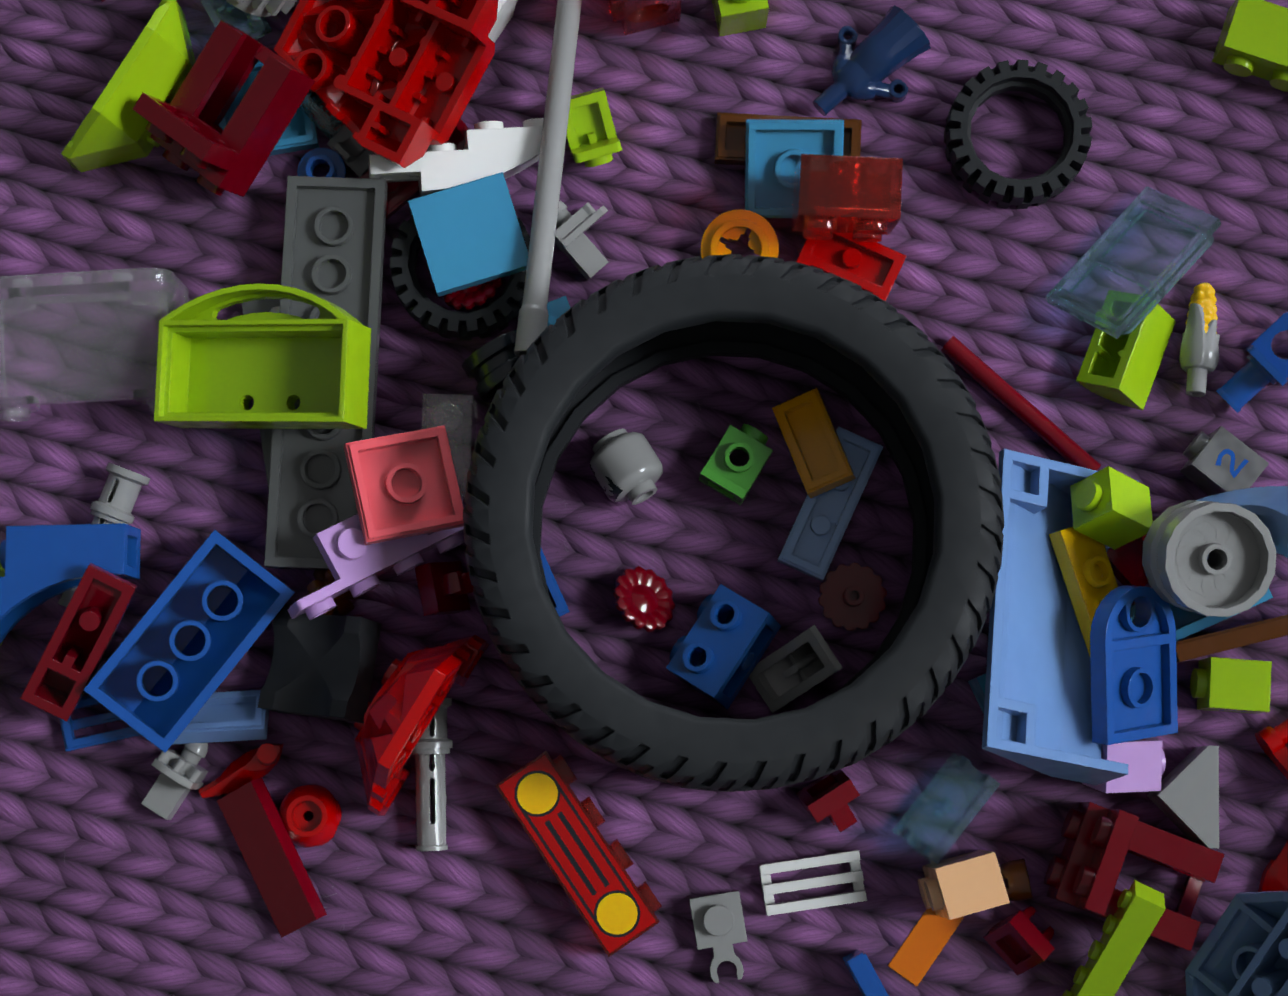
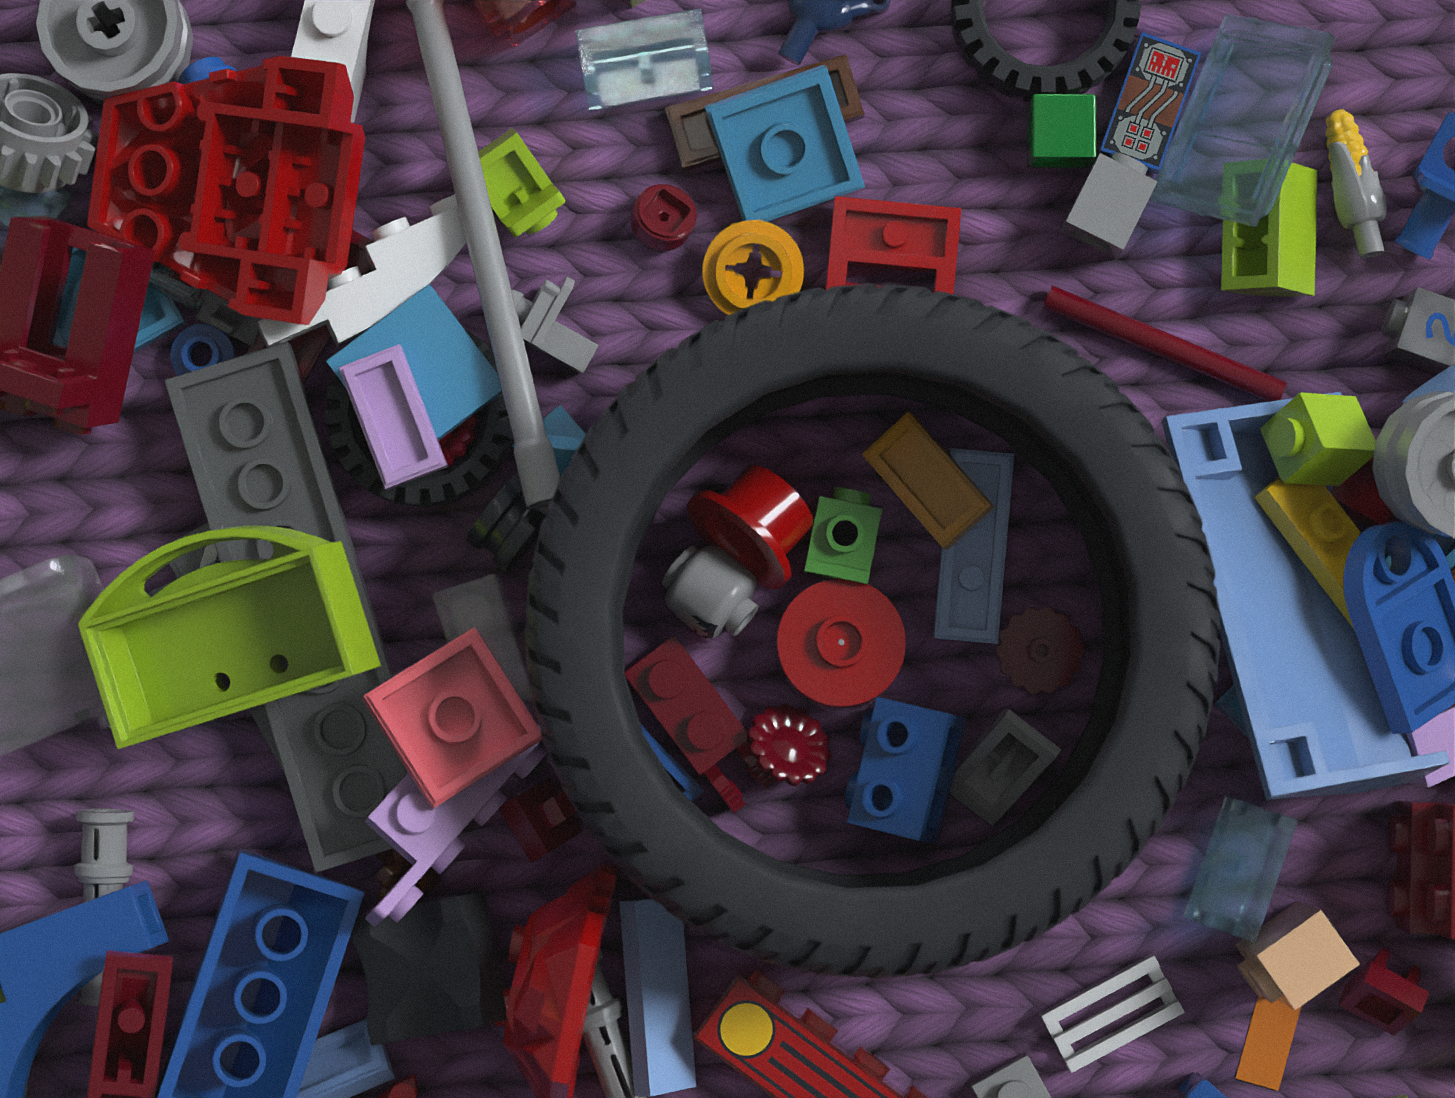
camera: 15 degrees left, 5 degrees up
clear red brick [792,154,903,242] -> none
dark red tile [796,769,860,833] -> none
reddish brown hinge [999,858,1033,901] -> none
none -> lavender tile [339,344,448,490]
none -> clear light blue hinge [575,8,714,111]
none -> light blue tile [619,897,696,1097]
none -> dark red hinge [625,635,776,813]
none -> dark red tile [630,184,697,251]
none -> red piece [687,465,813,589]
none -> red piece [776,579,906,712]
none -> green piece [1027,94,1096,168]
none -> light grey brick [1060,152,1158,259]
none -> tile [1097,32,1201,175]

